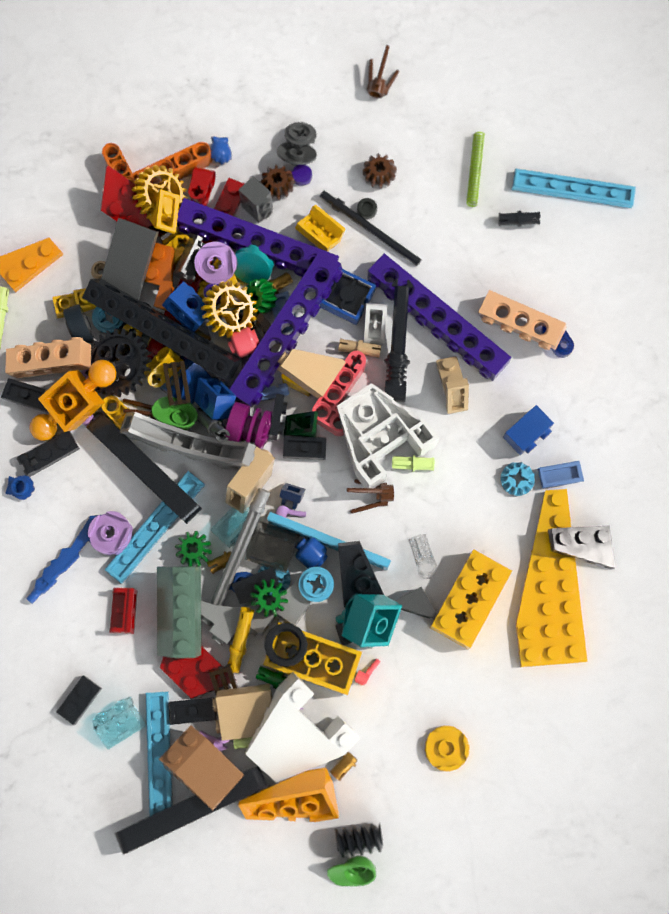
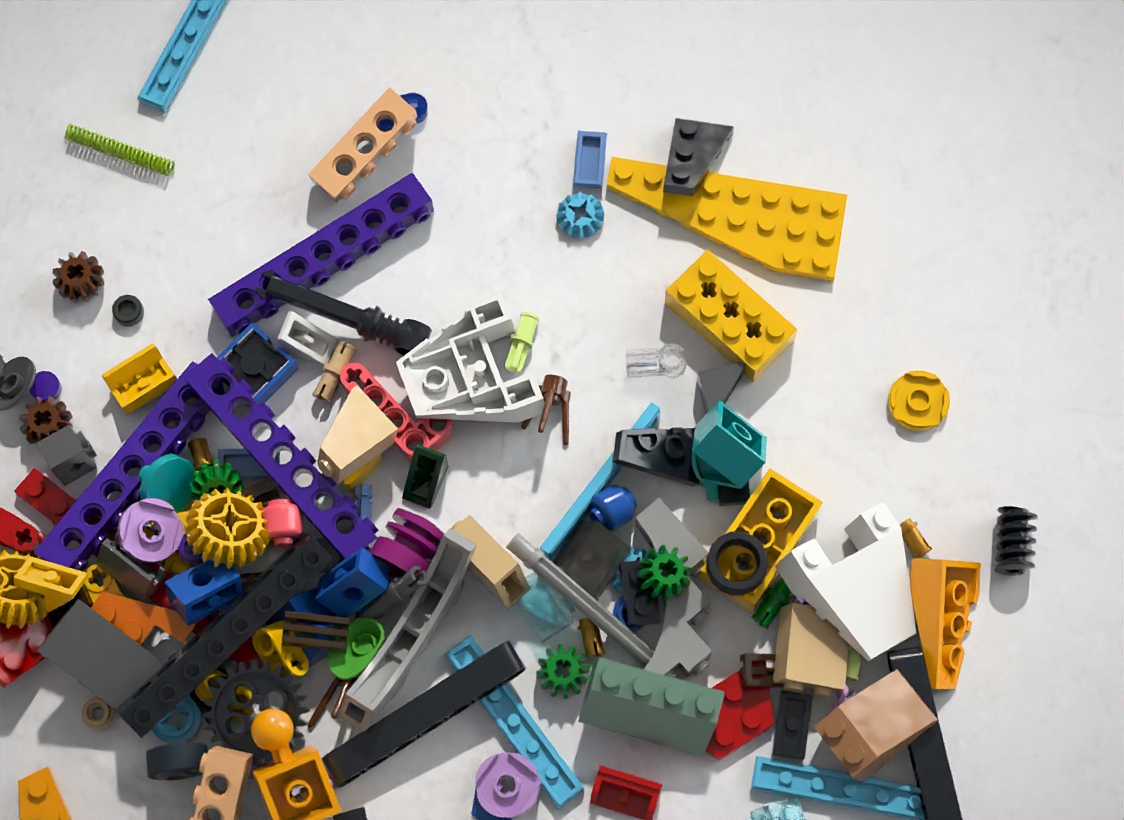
camera: 75 degrees left, 5 degrees down
yellow slope [52,288,97,319] -> none
yellow piece [101,396,129,430] -> none
yellow pin [228,607,255,673] -> none
black plate [269,394,288,441] -> none
lavender hand [275,506,306,518] -> none
dark blue tile [279,483,306,510] -> none
black plate [283,436,327,460] -> none
medium azure gear [299,567,334,602] -> none
black bar [320,190,422,266] -> none
bright green cap [327,855,376,887] -> none
coral hand [354,658,380,685] -> none
tan bracket [436,356,469,414] -> none
black pin [498,211,540,227] -> none
blue brick [503,405,554,456] -> none

